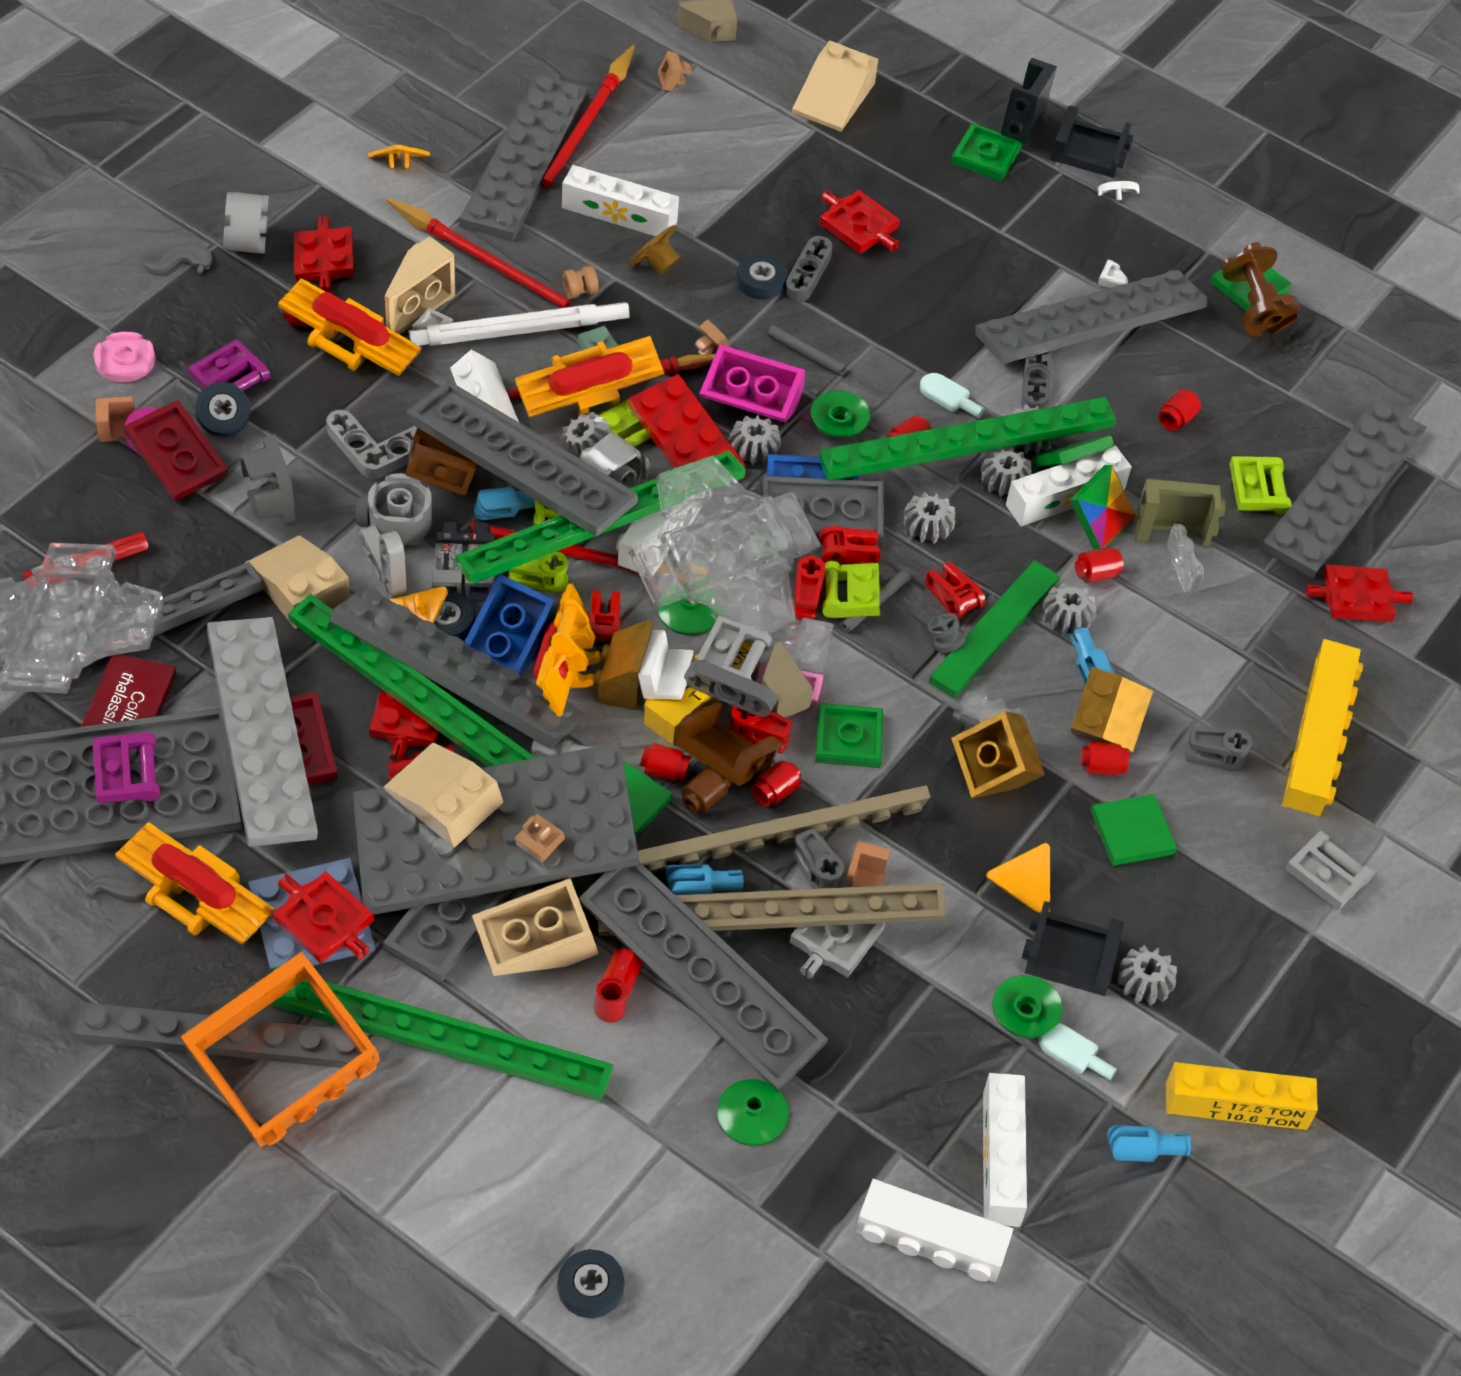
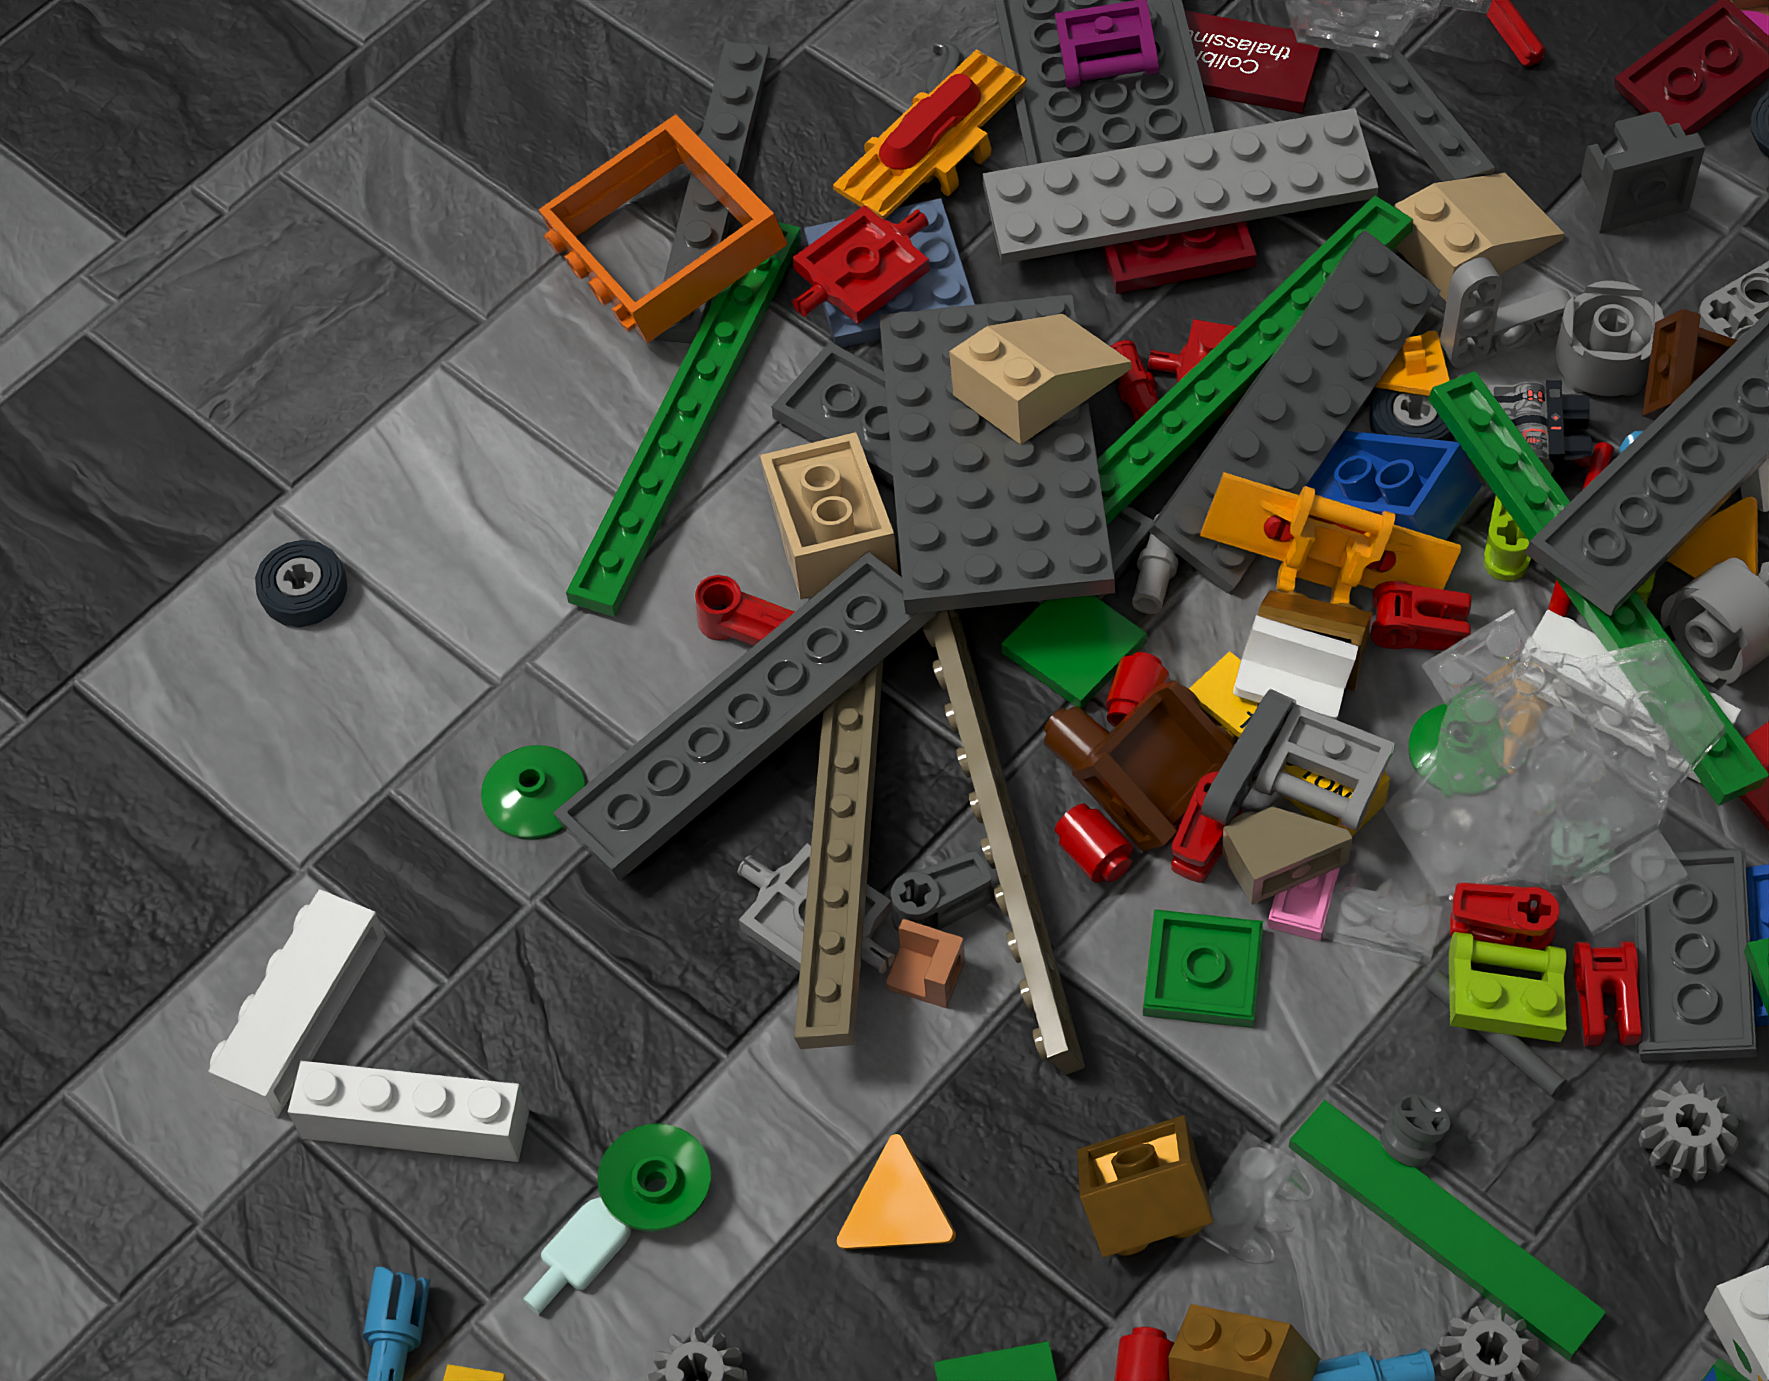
camera: 105 degrees right, 5 degrees up
medium nougat tile [514,814,565,863] -> none
dark azure arm [665,864,744,895] -> none
red piece [926,561,985,620] -> none
black panel [1021,901,1125,996] -> none

